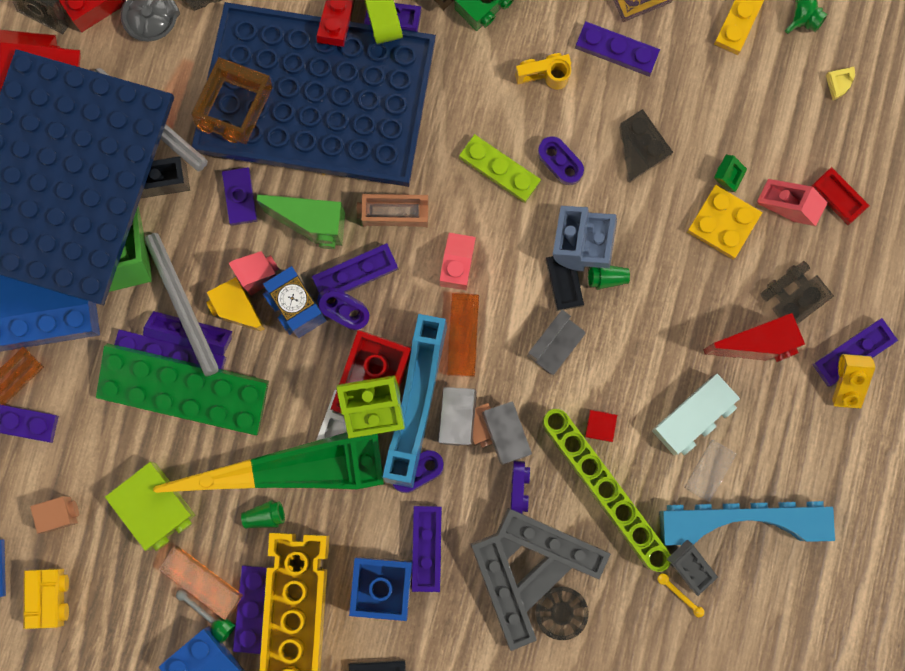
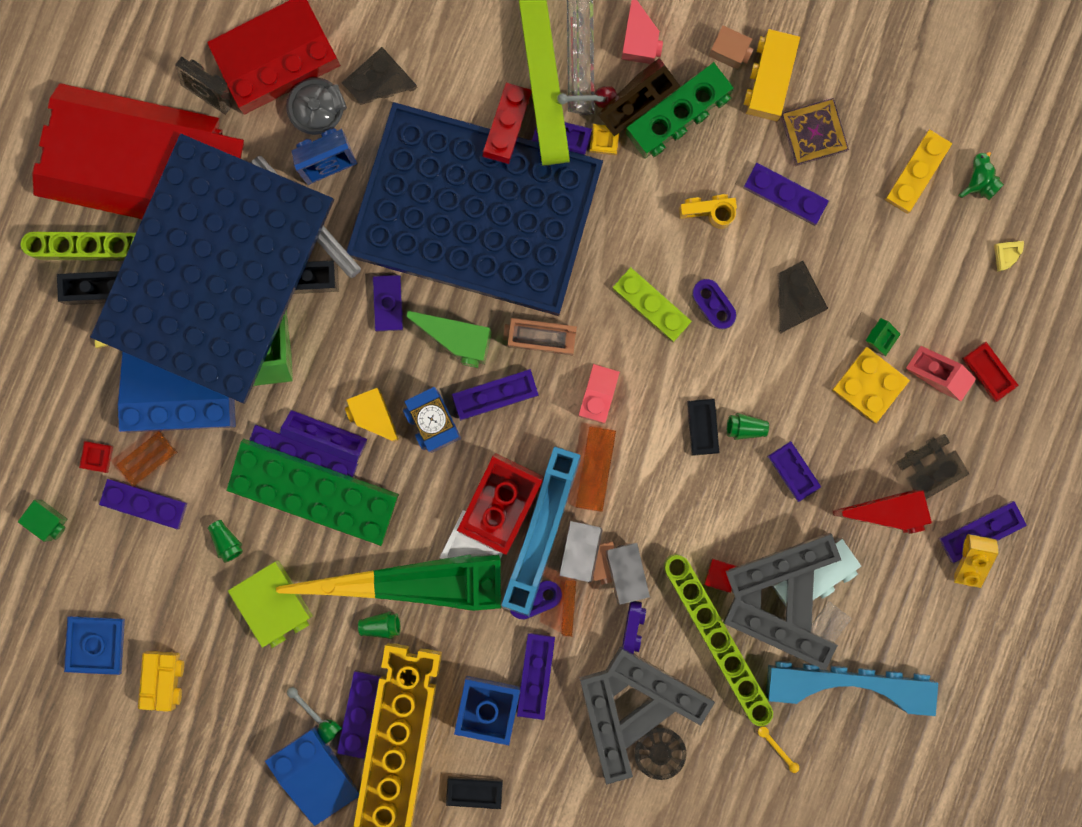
camera: 10 degrees right, 5 degrees up
nougat brick [30,496,79,534] -> none
light grey axle [145,233,219,376] -> none
clear orange tile [159,546,243,620] -> none
clear orange window [191,57,272,144] -> none
coral slope [229,251,279,296] -> none
dark purple plate [317,287,369,330] -> none
lime brick [336,376,405,438] -> none
flat silver panel [527,310,585,375] -> none
sand blue brick [553,206,617,271] -> none
dark grey plate [667,540,718,596] -> none
none -> green cone [207,520,243,563]
none -> blue slope [291,128,358,185]
none -> clear orange tile [561,579,576,637]
none -> yellow tile [590,124,619,155]
none -> dark grey plate [723,533,841,670]
none -> dark purple plate [767,441,821,502]

